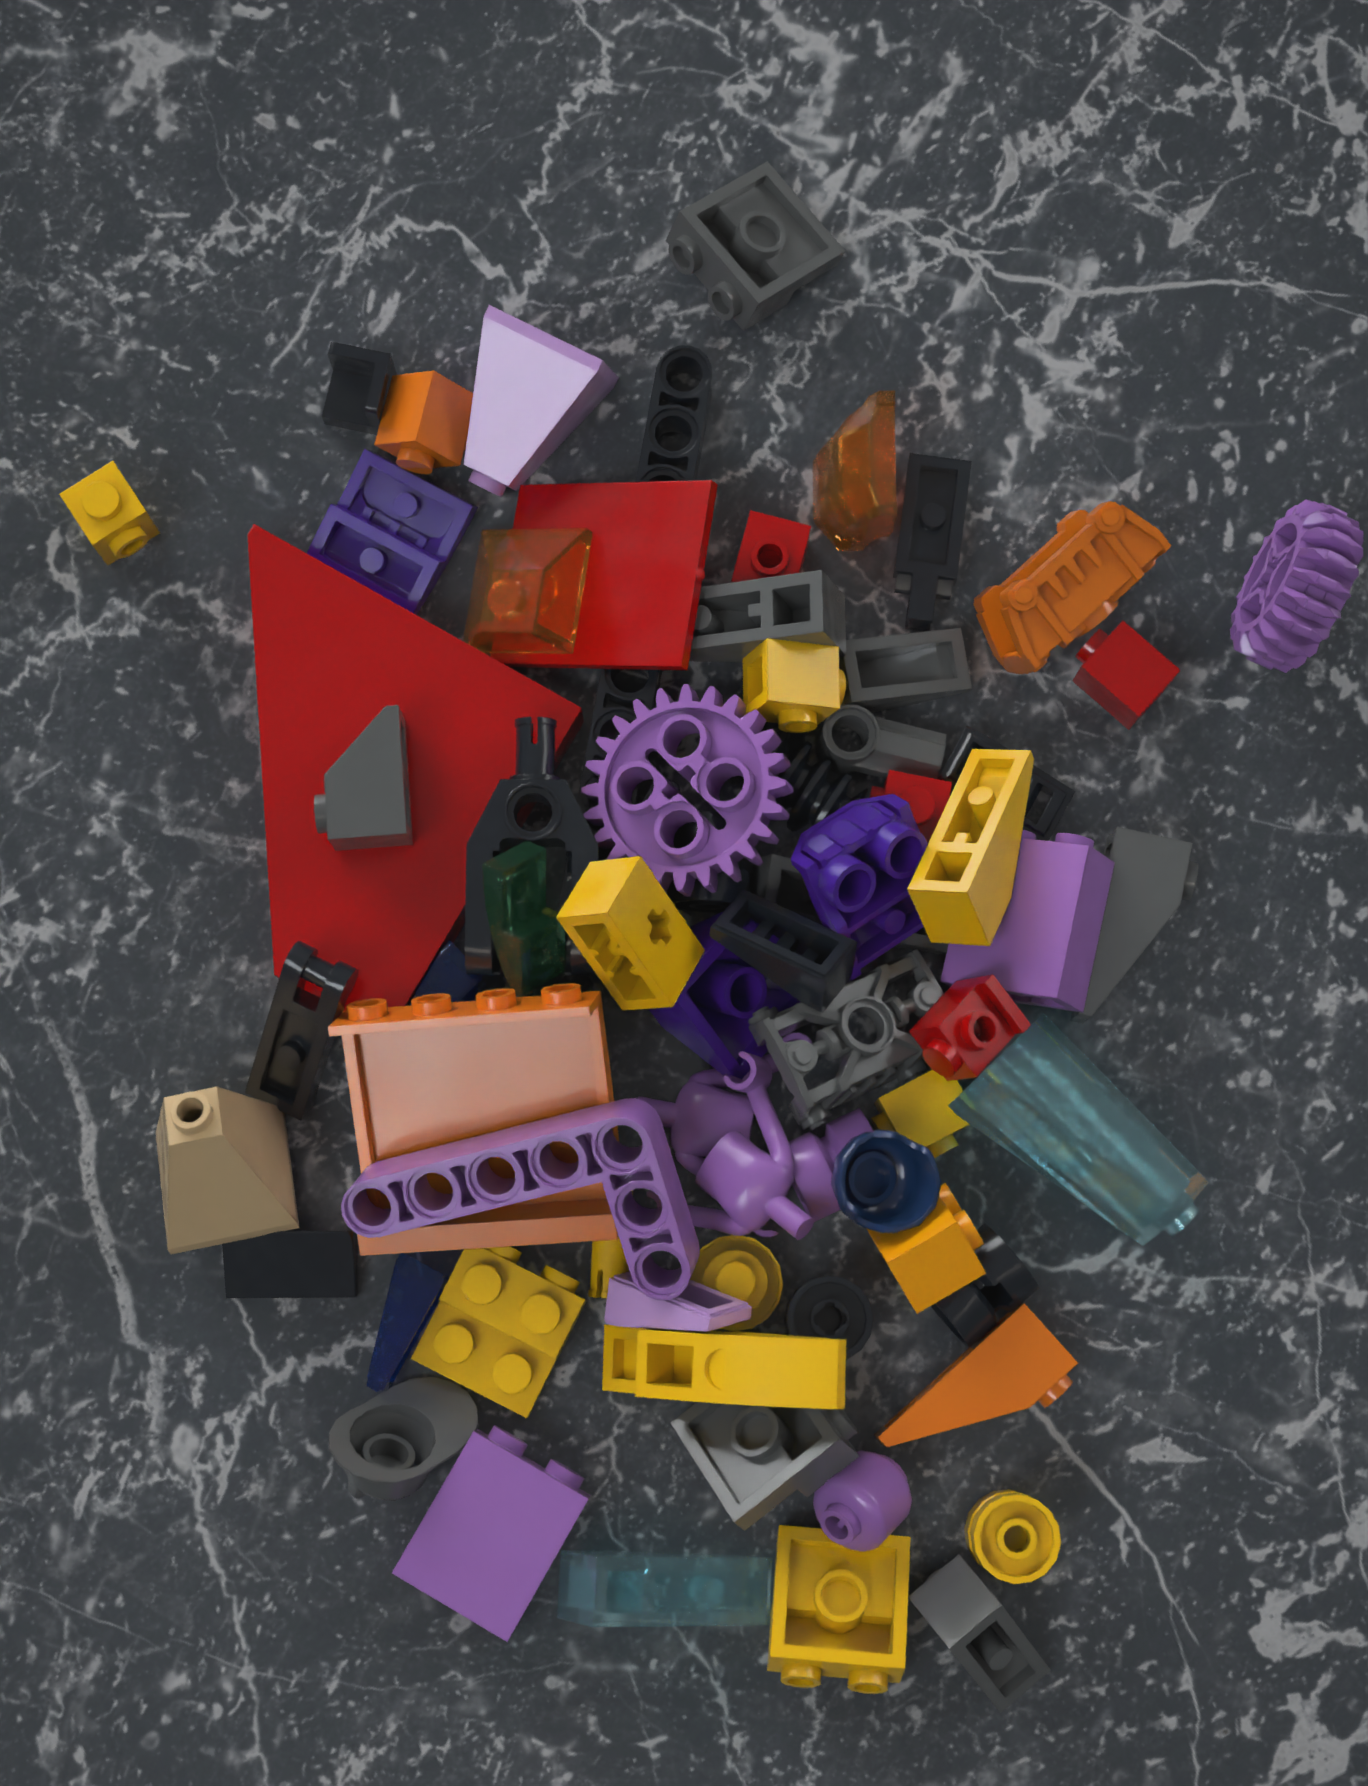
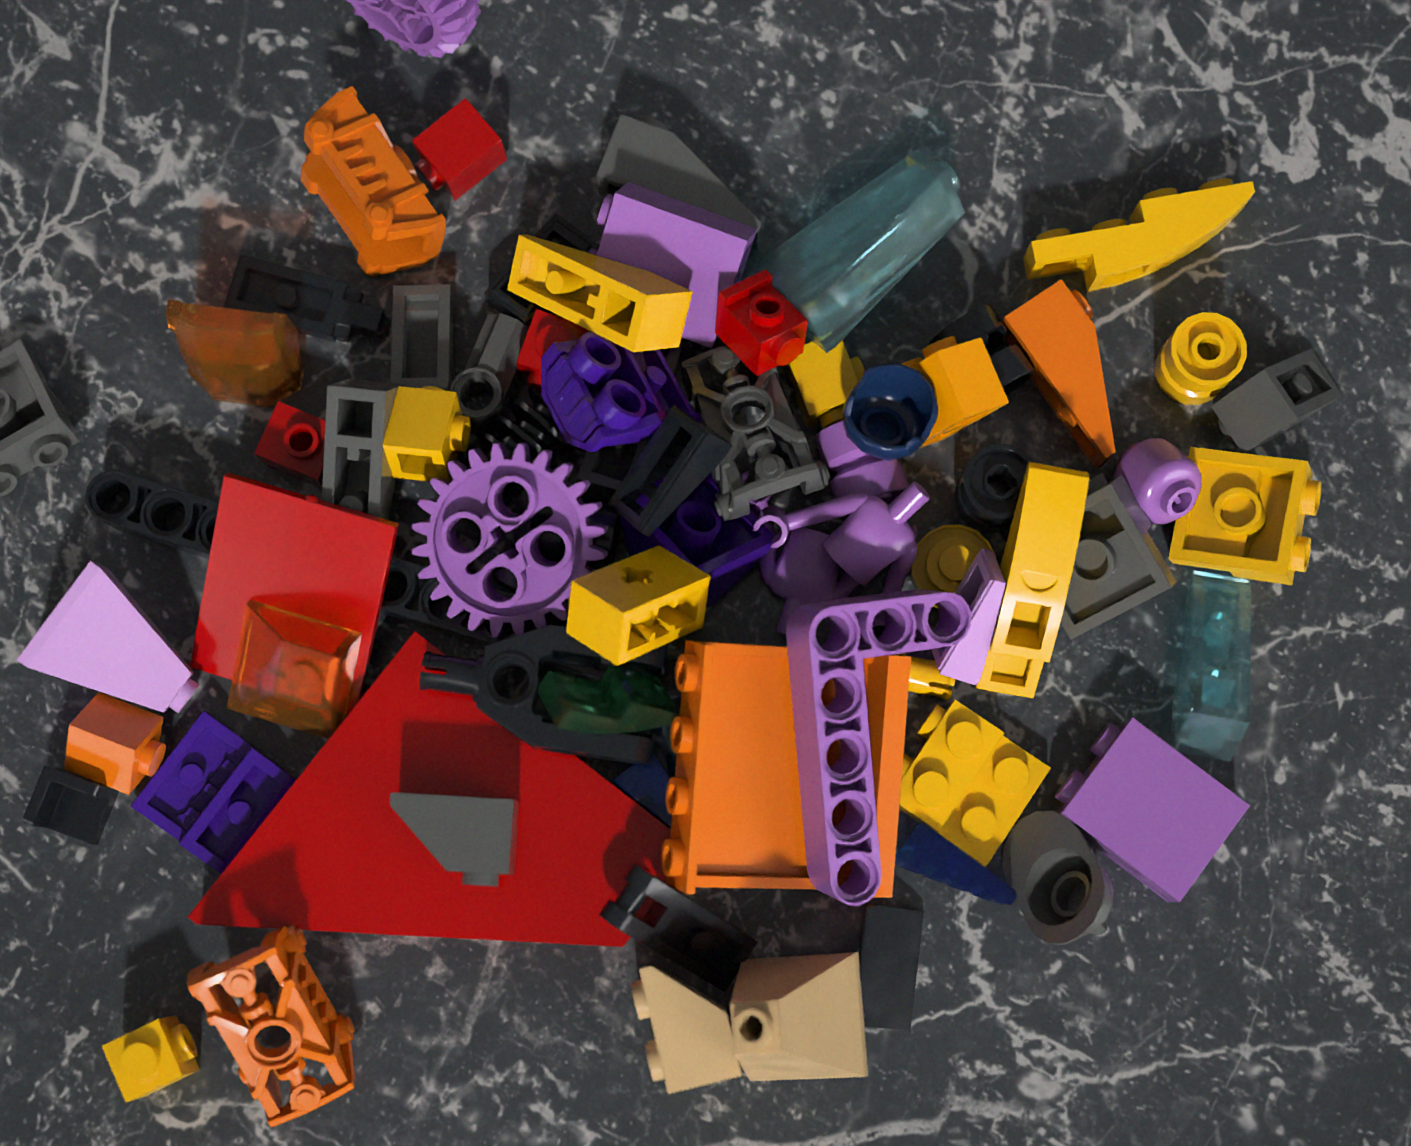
camera: 80 degrees left, 0 degrees up
none -> orange piece [187,924,355,1127]
none -> tan slope [631,963,742,1094]
none -> yellow slope [1023,178,1255,292]

